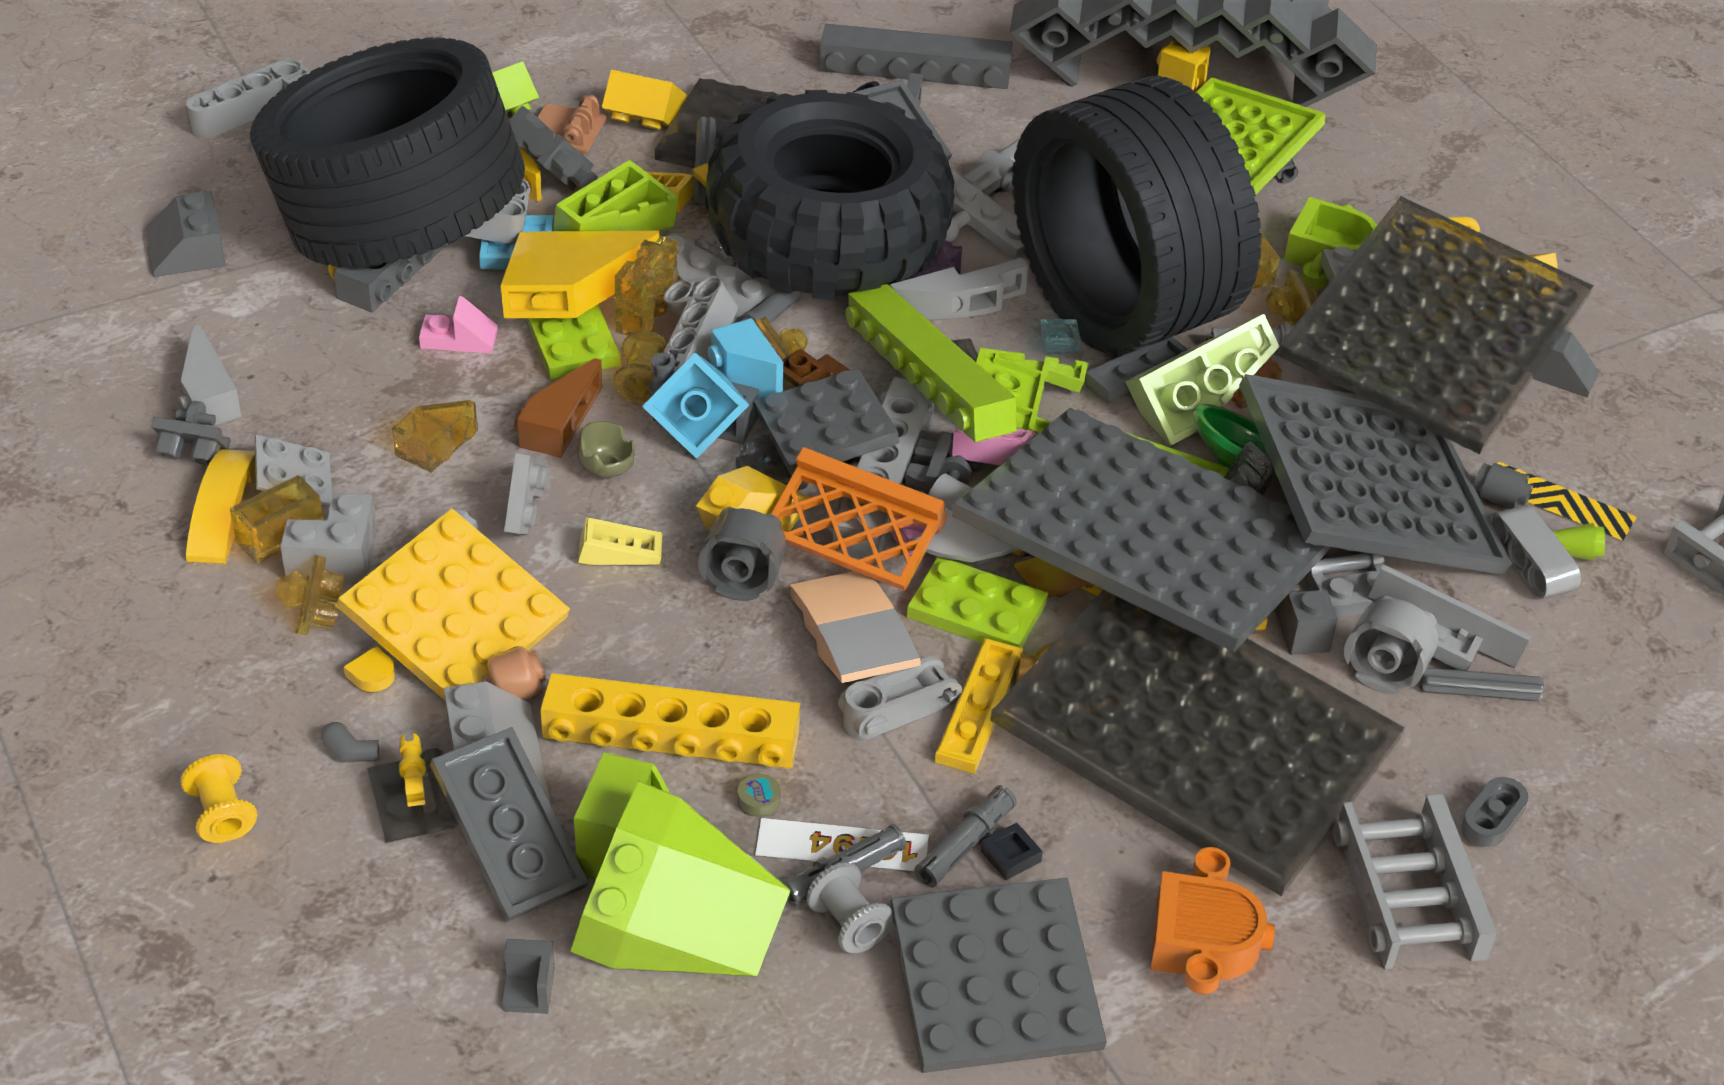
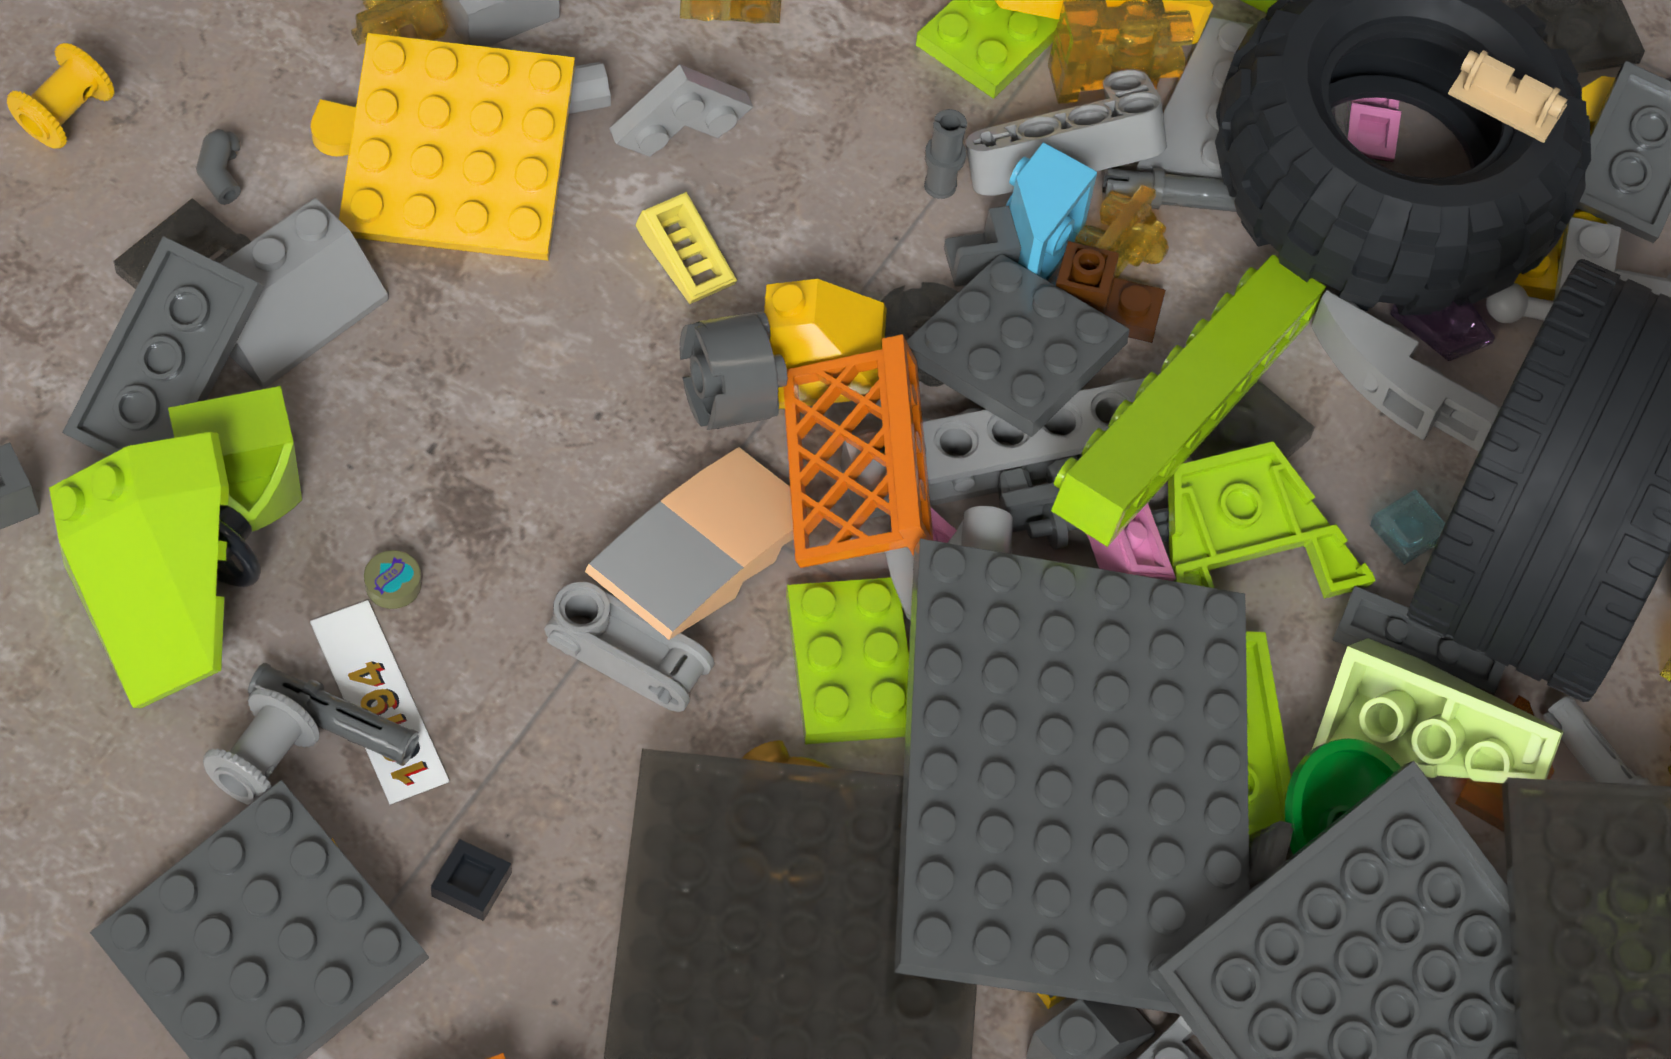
camera: 55 degrees right, 15 degrees up
yellow piece [399,732,426,807] -> none
nougat head [482,646,547,701] -> none
dark orange slope [514,358,603,458] -> none
yellow brick [541,673,800,768] -> none
olive hair [577,421,635,477] -> none
clear yellow hose [613,330,668,404] -> none
medium azure slope [642,352,749,459] -> none
dark grey pin [914,785,1017,888] -> none
yellow tile [935,638,1023,774] -> none
none -> tan hinge [1448,50,1568,143]

